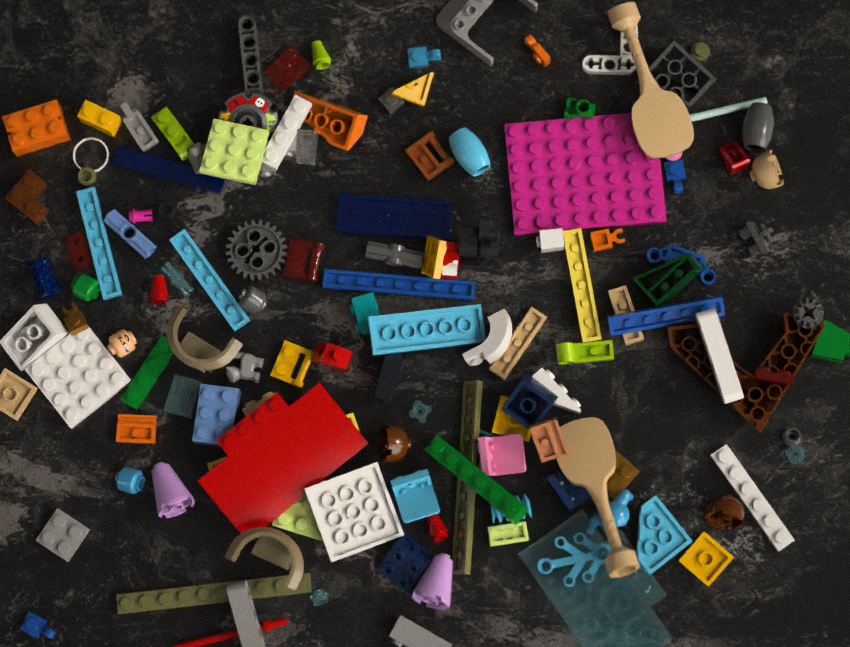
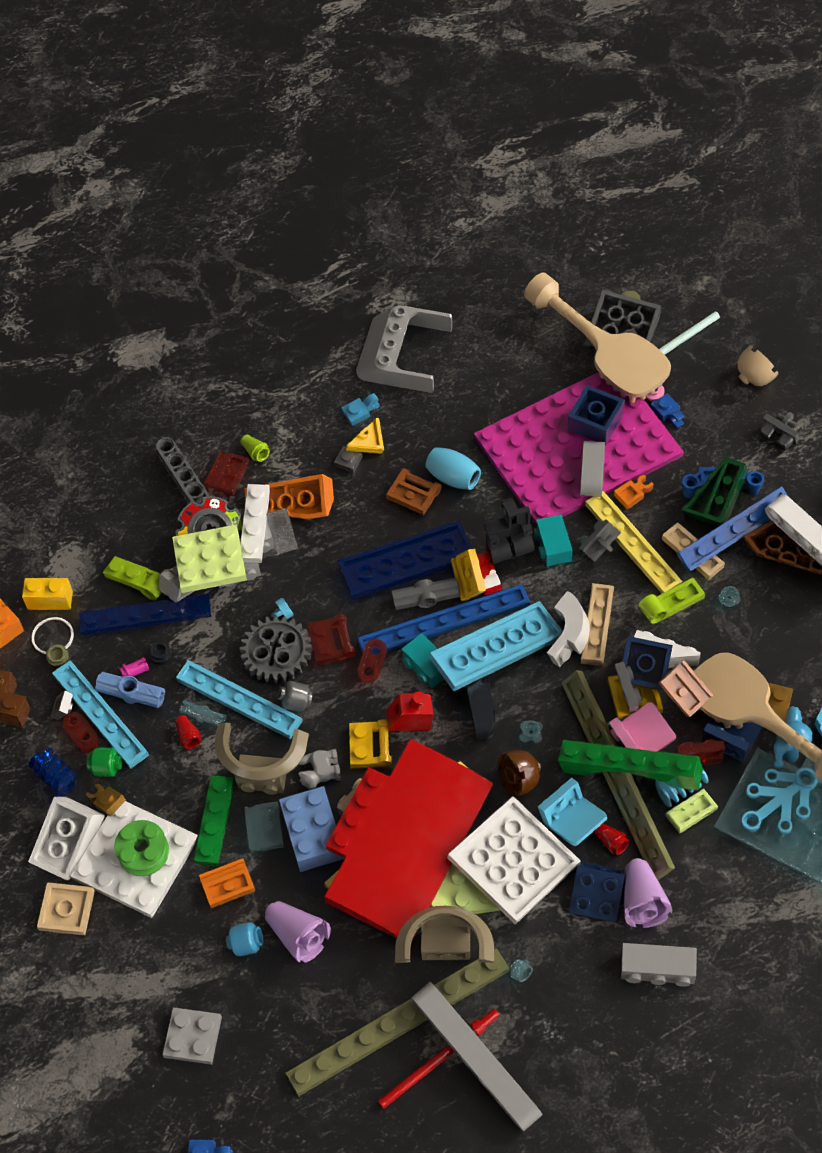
camera: 30 degrees left, 20 degrees down
light nougat head [107,329,137,358] -> none
light grey hinge [120,102,159,152] -> none
orange plate [524,34,551,67] -> none
white brick [536,228,564,253] -> none
green plate [564,97,596,120] -> none
white beam [582,26,638,75] -> none
red slope [718,141,750,175] -> none
dark grey piece [742,102,774,153] -> none
none -> flat silver plate [51,691,73,720]
none -> bright green wheel [114,820,169,876]
none -> medium azure tile [271,598,293,620]
none -> clear red plate [357,639,387,683]
none -> teal brick [533,514,573,567]
none -> dark blue brick [567,385,625,446]
none -> dark grey hips [579,519,621,562]
none -> light grey beam [580,441,605,497]
none -> dark grey plate [615,661,641,714]
none -> clear red plate [676,739,725,765]
none -> clear light blue plate [718,586,741,607]

